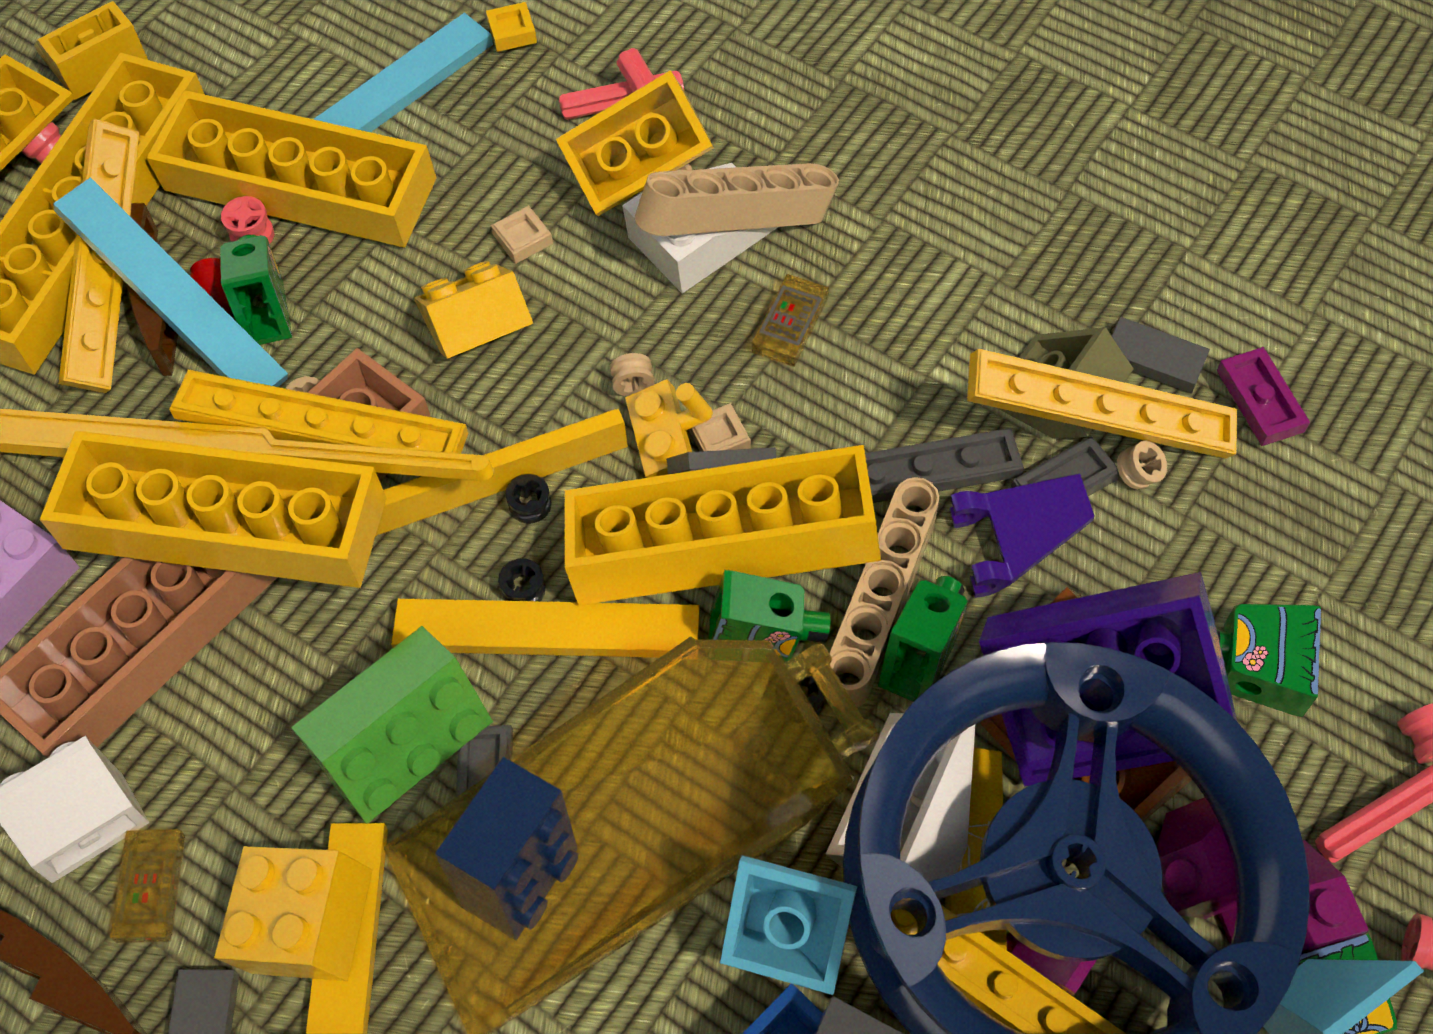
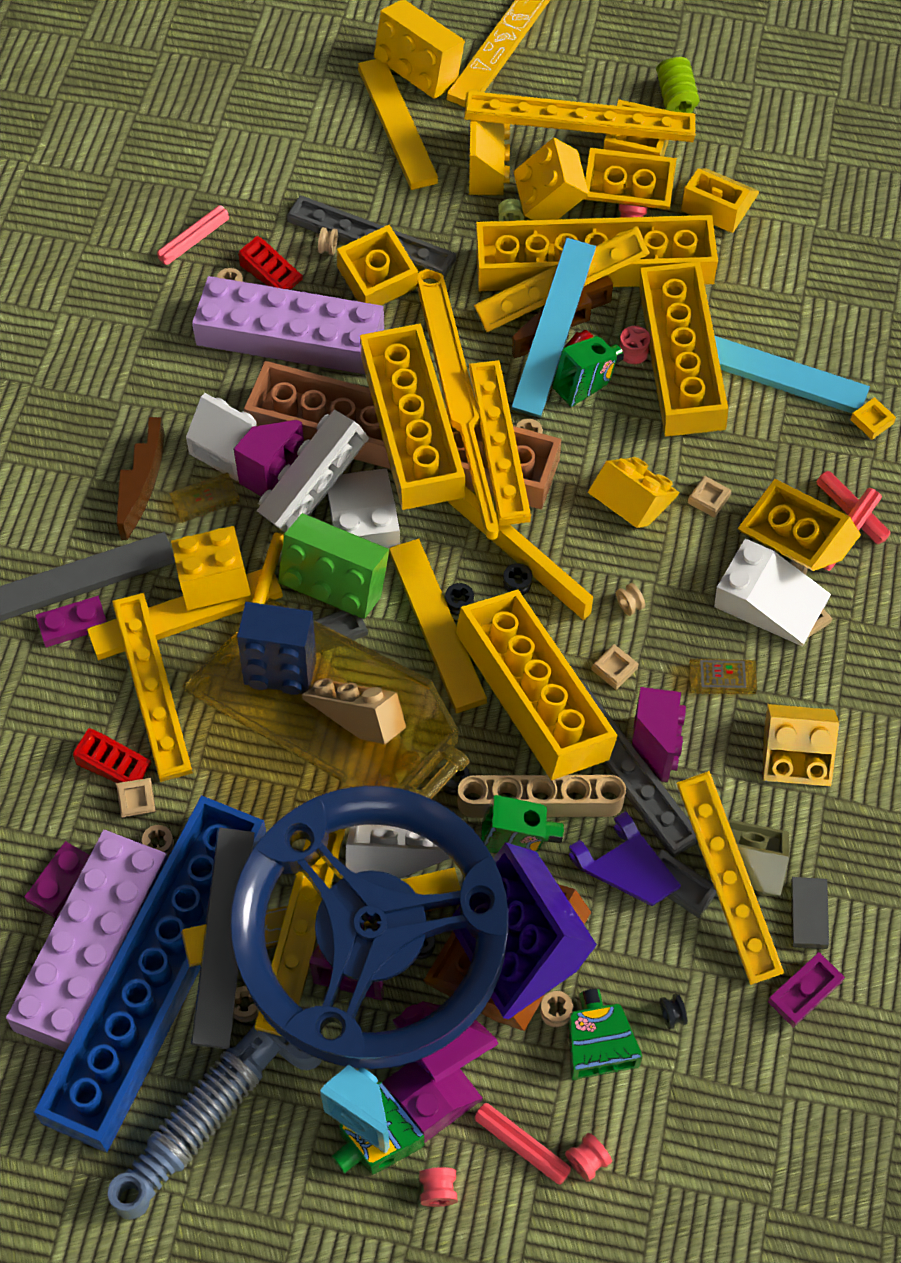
camera: 65 degrees right, 0 degrees up
yellow plate [625,379,713,478] -> none
tan beam [634,163,839,236] -> none
dark grey tile [666,448,777,474] -> none
green torso [707,570,830,662] -> none
medium azure slope [720,855,857,995] -> none
tan bush [1117,440,1167,490] -> none
none -> magenta slope [233,420,304,497]
none -> yellow piece [252,532,284,604]
none -> white slope [257,409,369,533]
none -> tan slope [302,678,406,744]
none -> white slope [327,468,400,549]
none -> magenta slope [632,687,686,782]
none -> black bush [660,993,688,1030]
none -> yellow slope [763,704,839,786]

